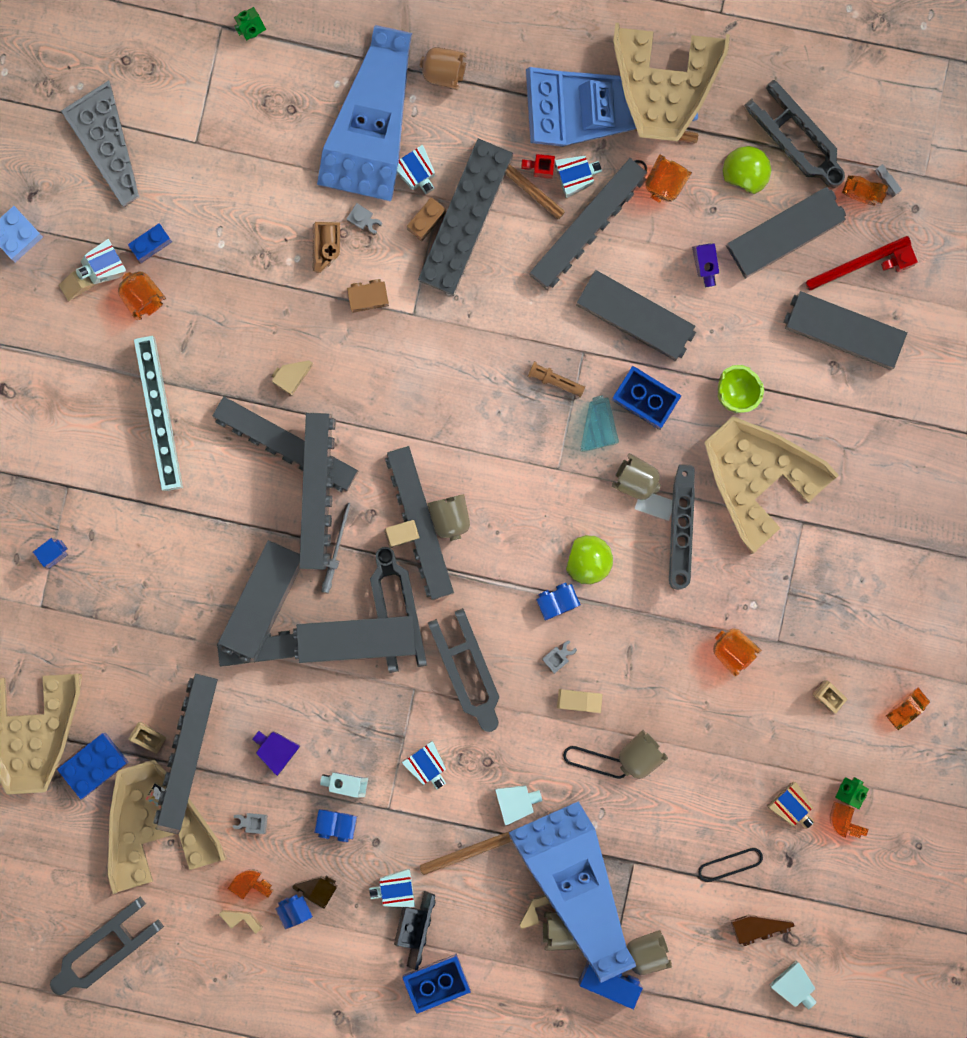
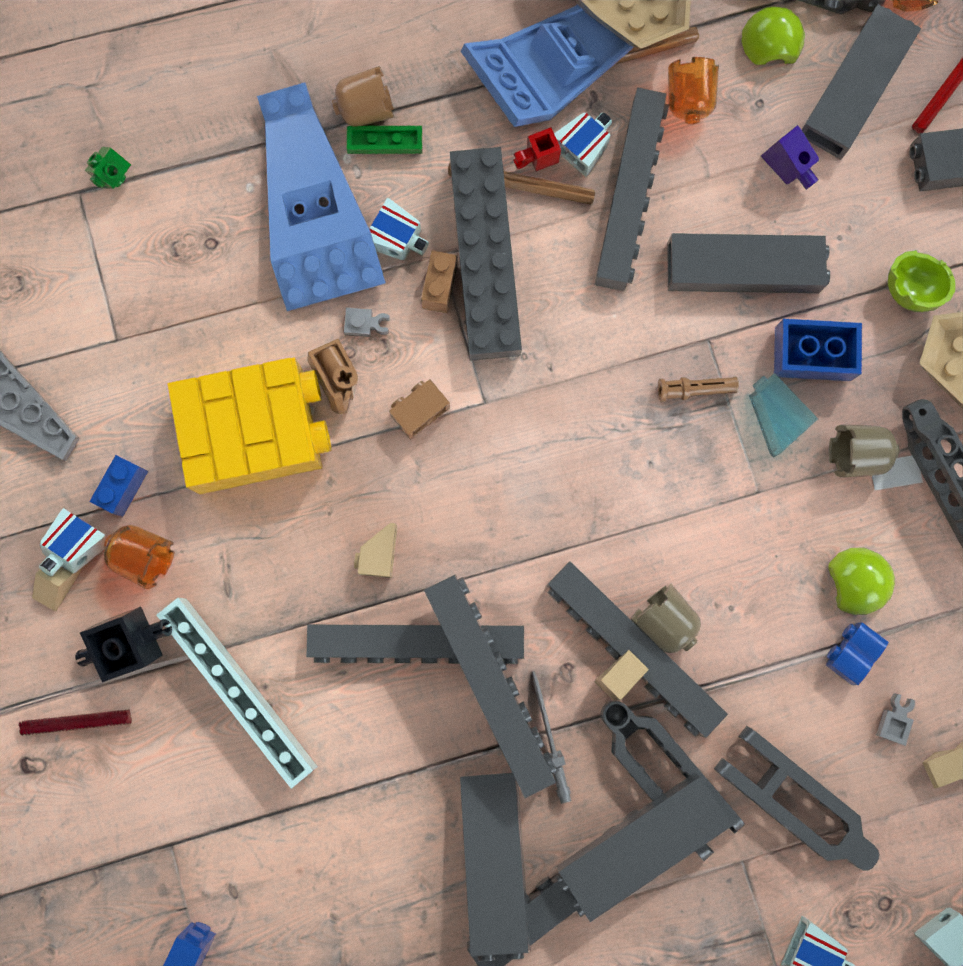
camera: 25 degrees left, 5 degrees down
none -> dark red axle [18,709,132,736]
none -> black brick [75,606,172,682]
none -> yellow brick [167,357,332,494]
none -> green plate [347,126,423,154]

